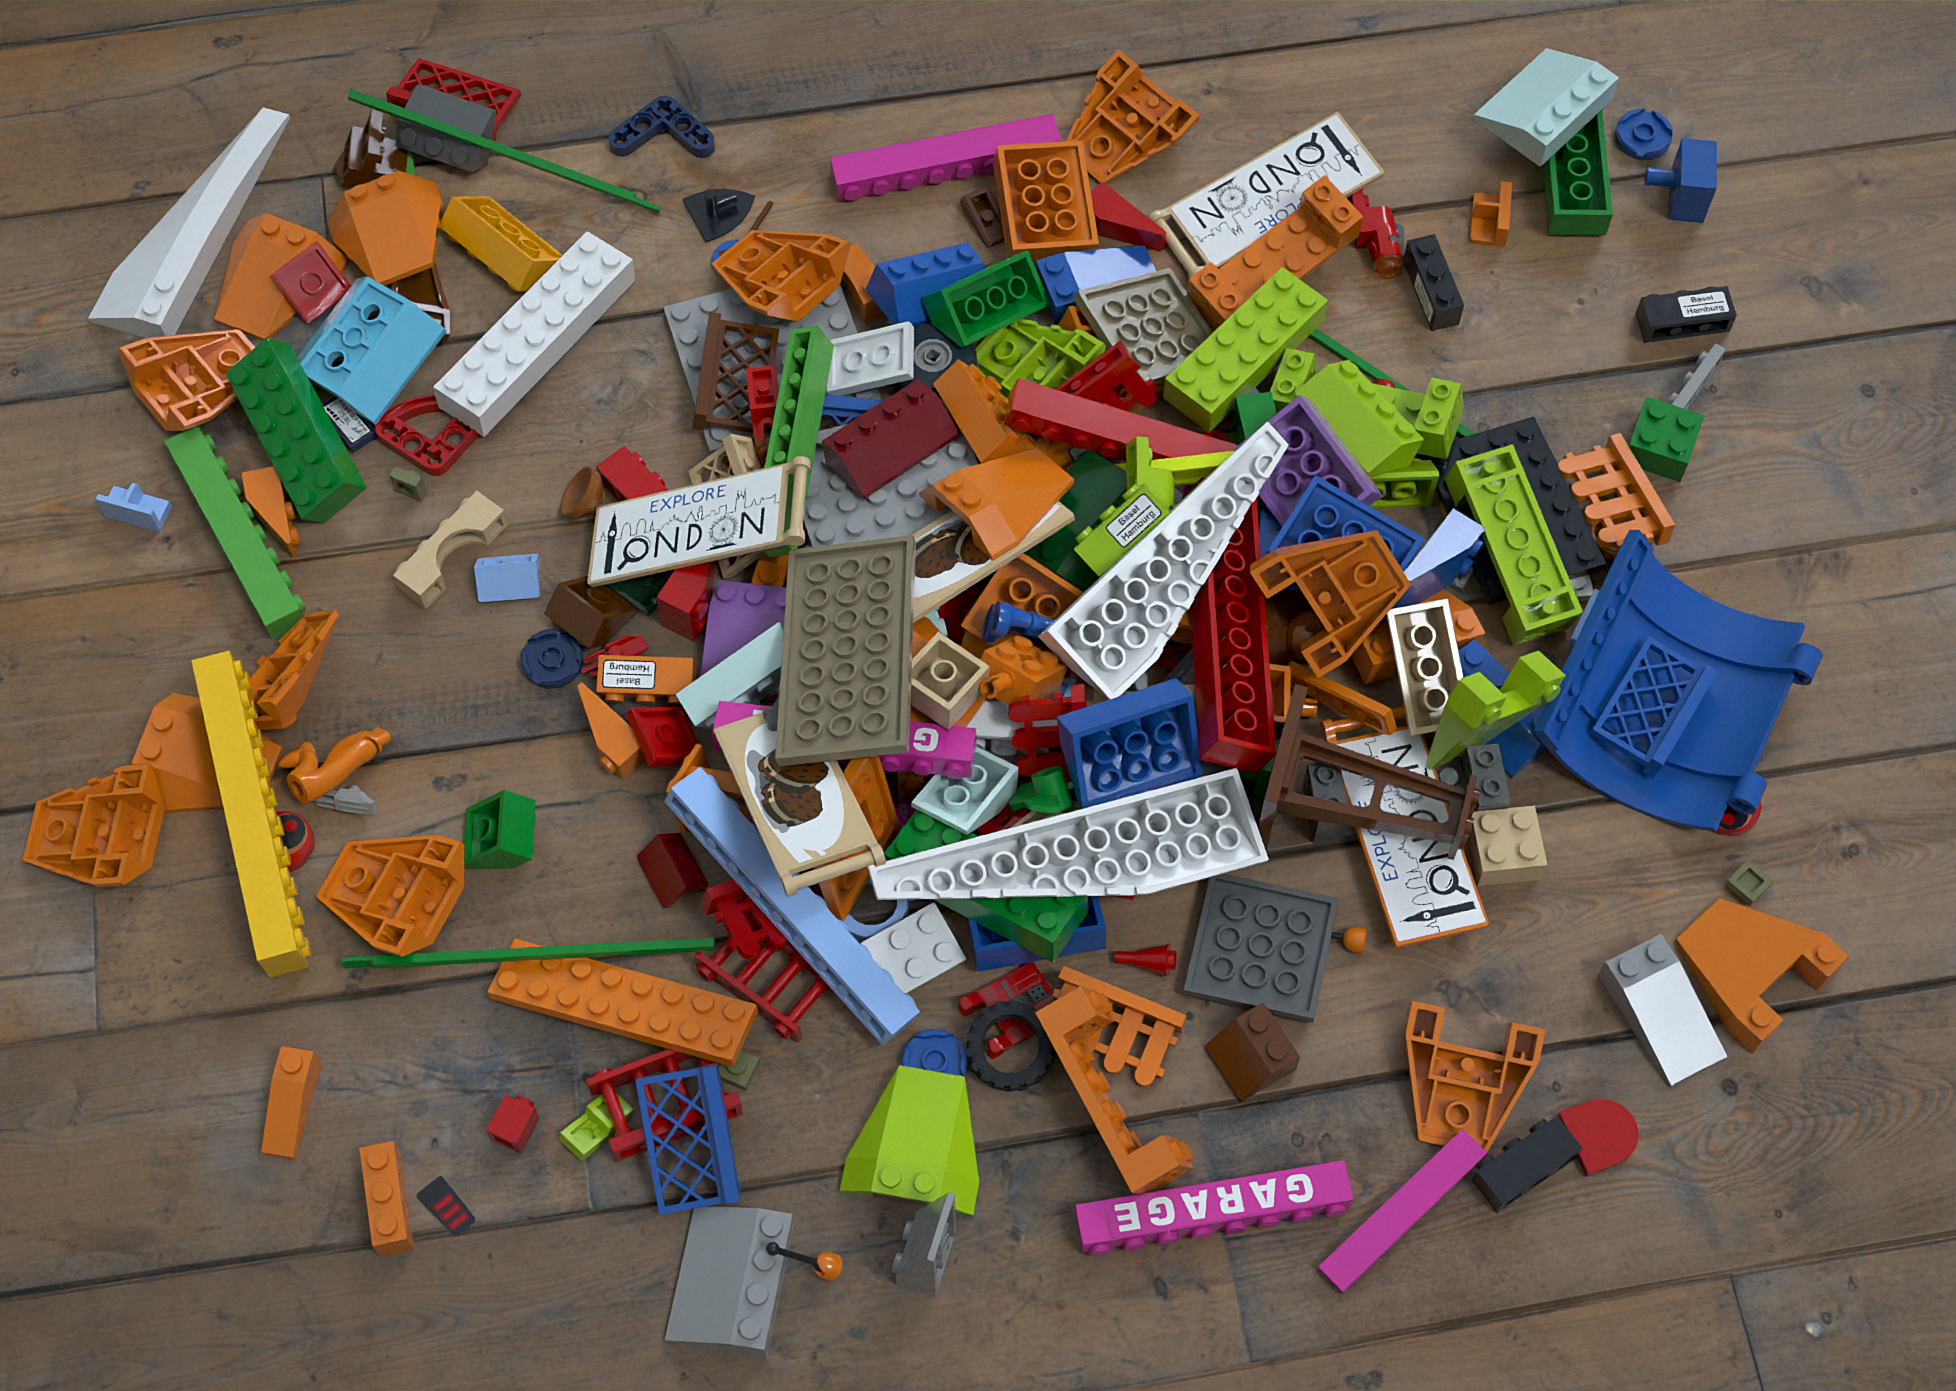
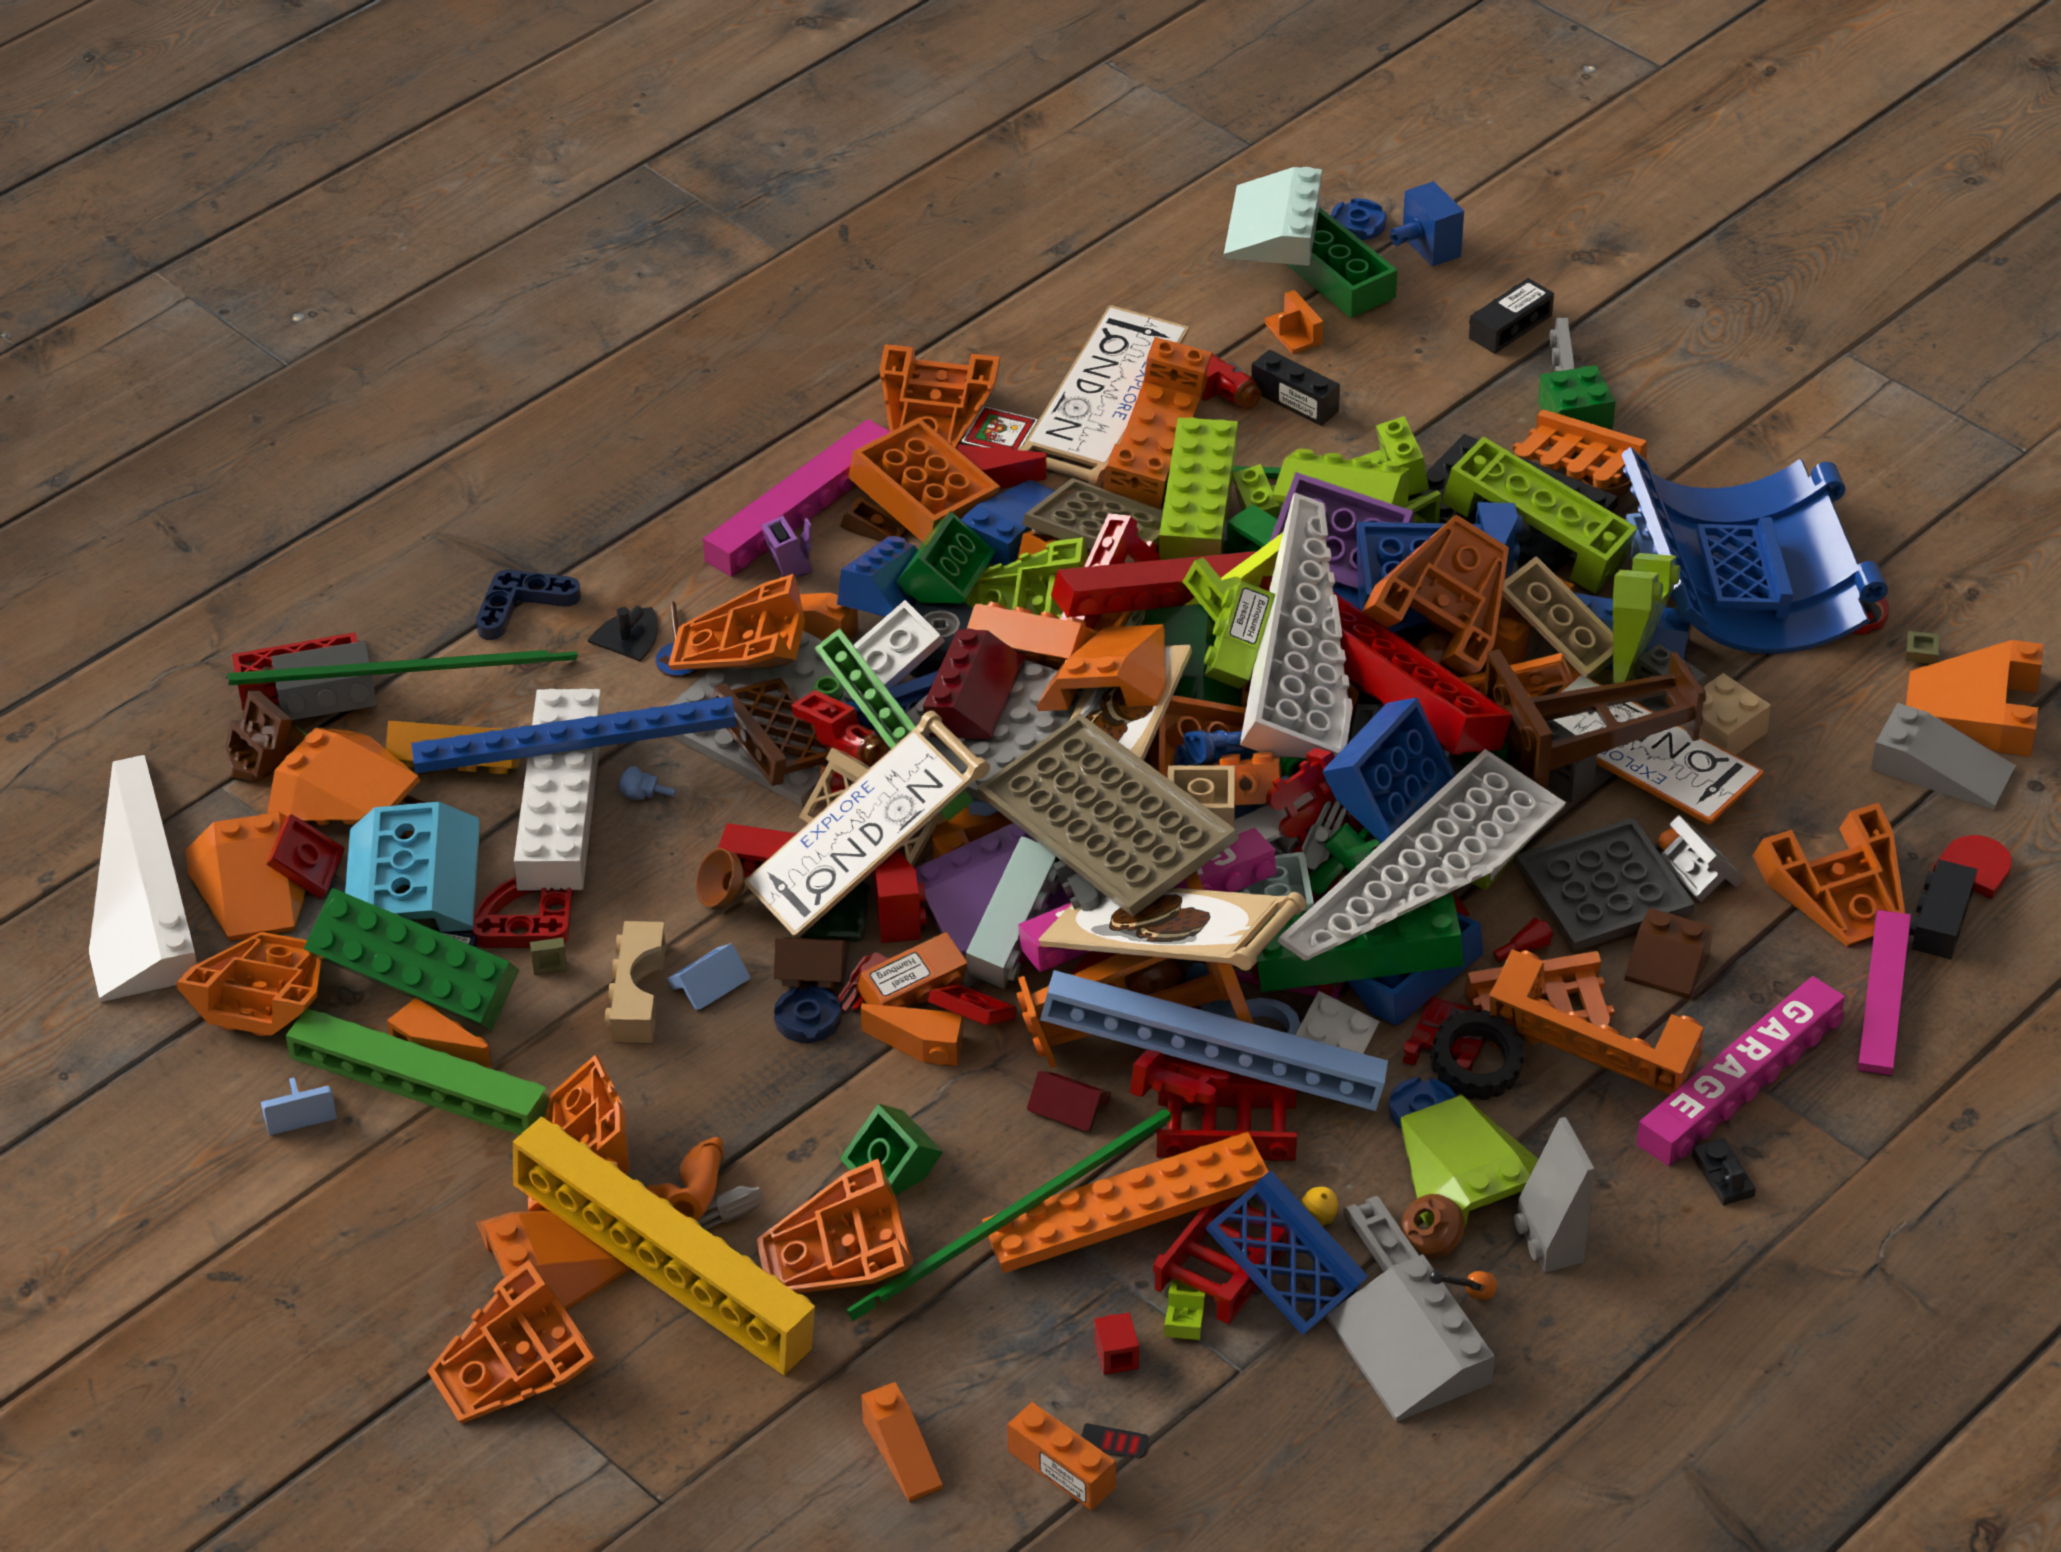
camera: 35 degrees left, 20 degrees down
none -> blue plate [411,696,737,774]
none -> medium blue piece [619,766,676,800]
none -> medium lavender piece [761,516,812,577]
none -> tile [961,406,1038,450]
none -> yellow piece [1301,1187,1339,1226]
none -> light grey piece [1302,800,1346,871]
none -> light grey plate [1343,1196,1419,1272]
none -> dark orange piece [1401,1194,1465,1259]
none -> light grey bracket [1661,815,1746,902]
none -> black hinge [1692,1137,1756,1206]

